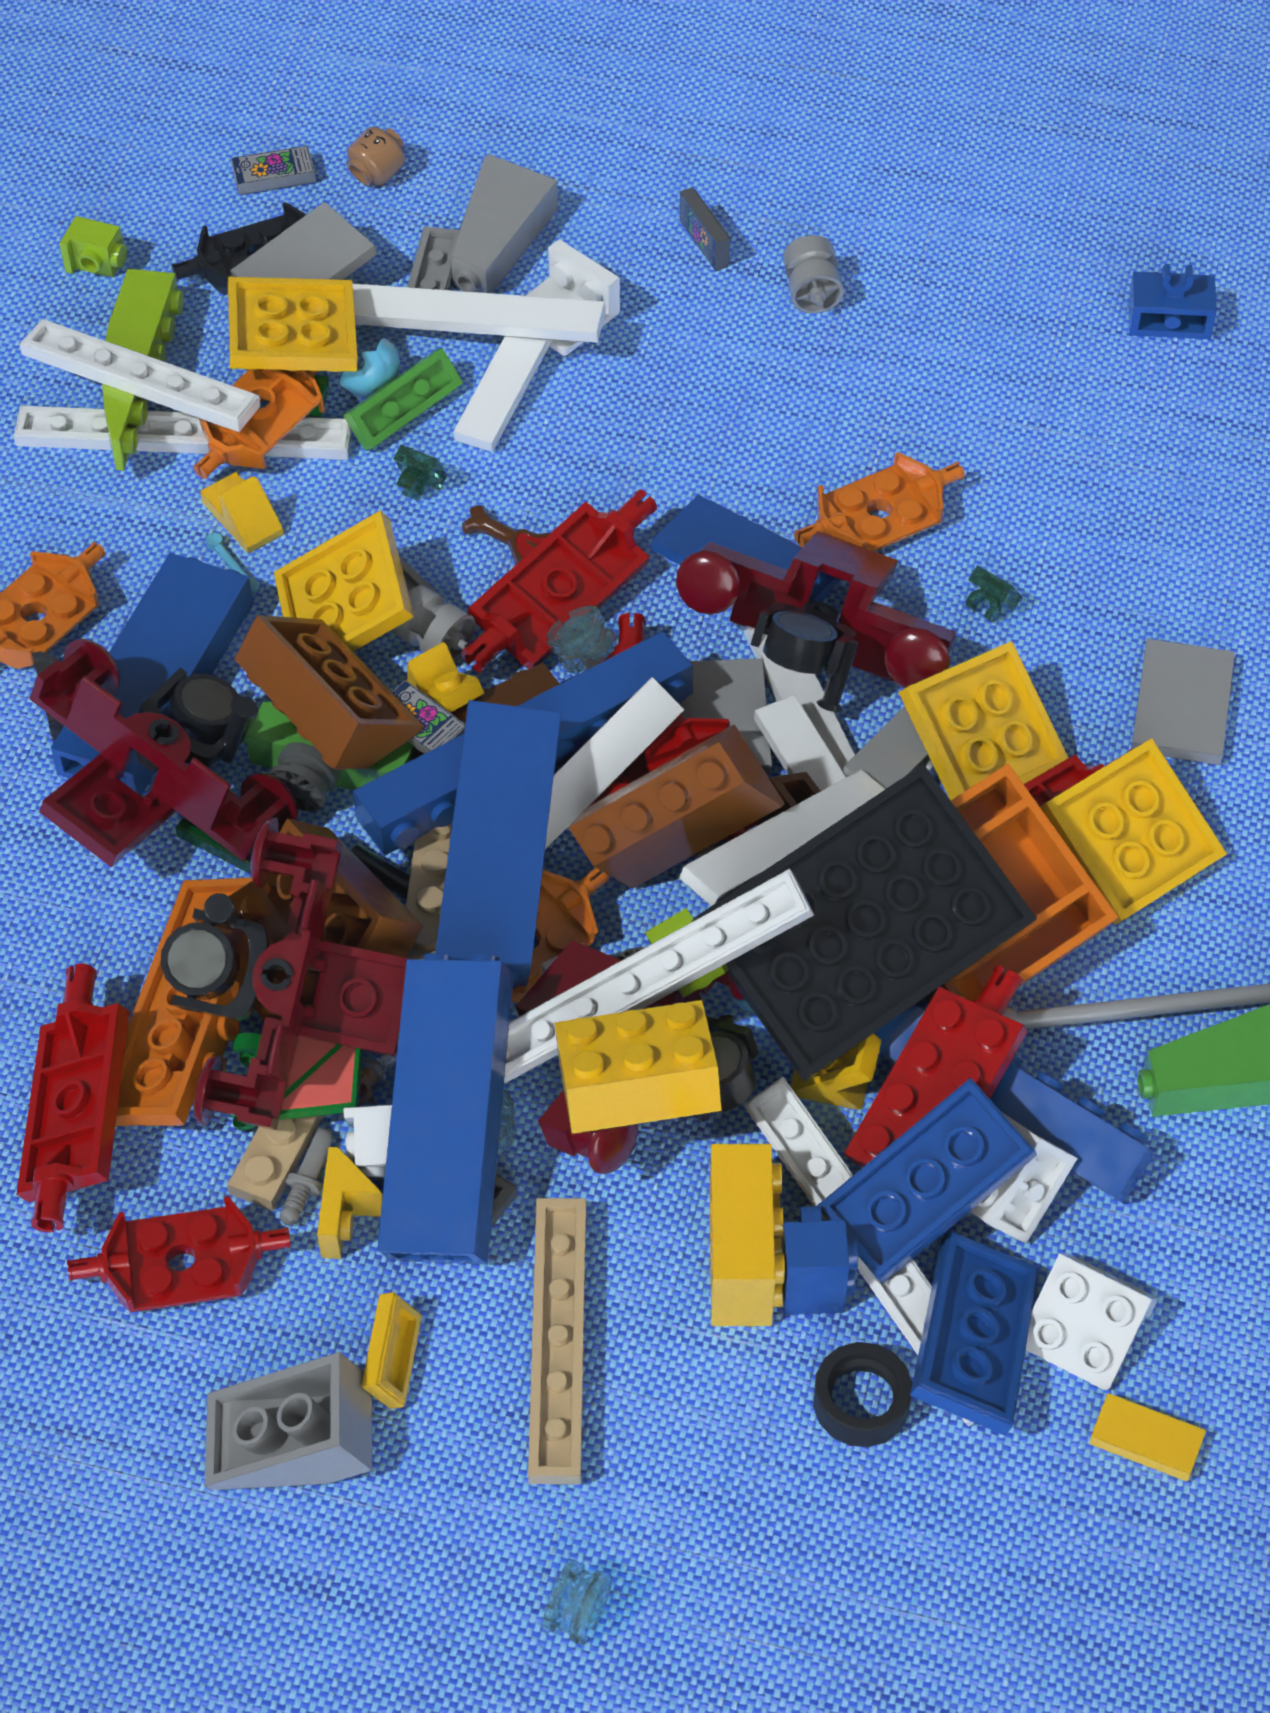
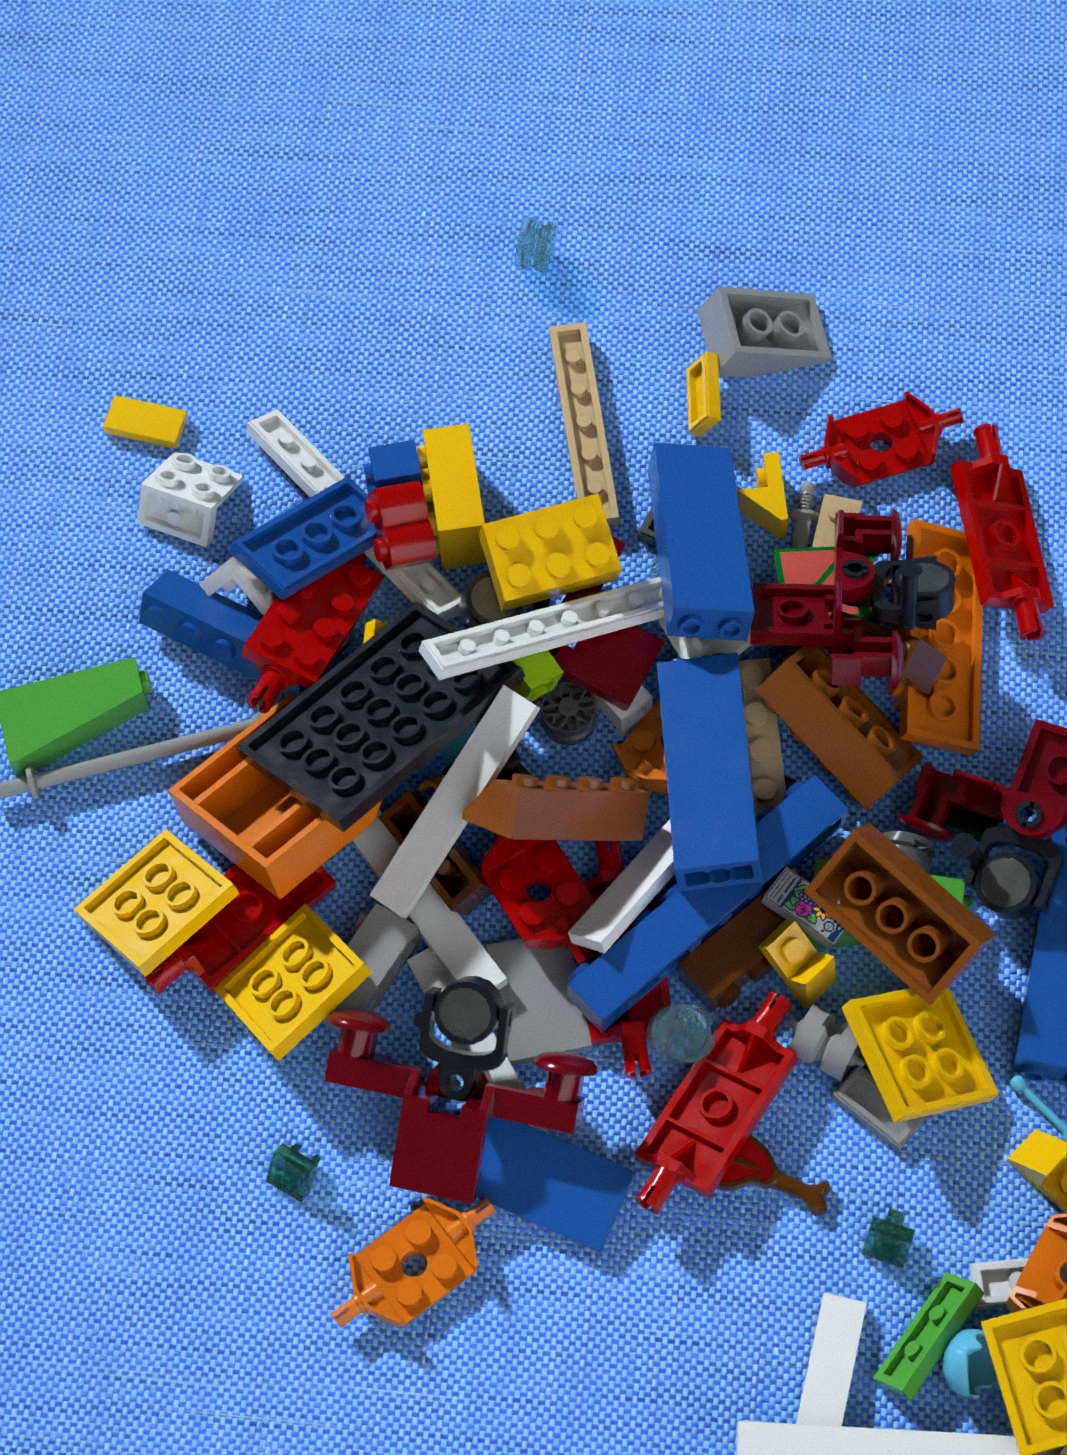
camera: 175 degrees right, 10 degrees up
white brick [343,1105,392,1182] -> none
black tyre [813,1342,912,1447] -> none
blue tile [910,1230,1039,1436] -> none
light grey tile [1131,638,1235,765] -> none
none -> red brick [364,481,437,571]

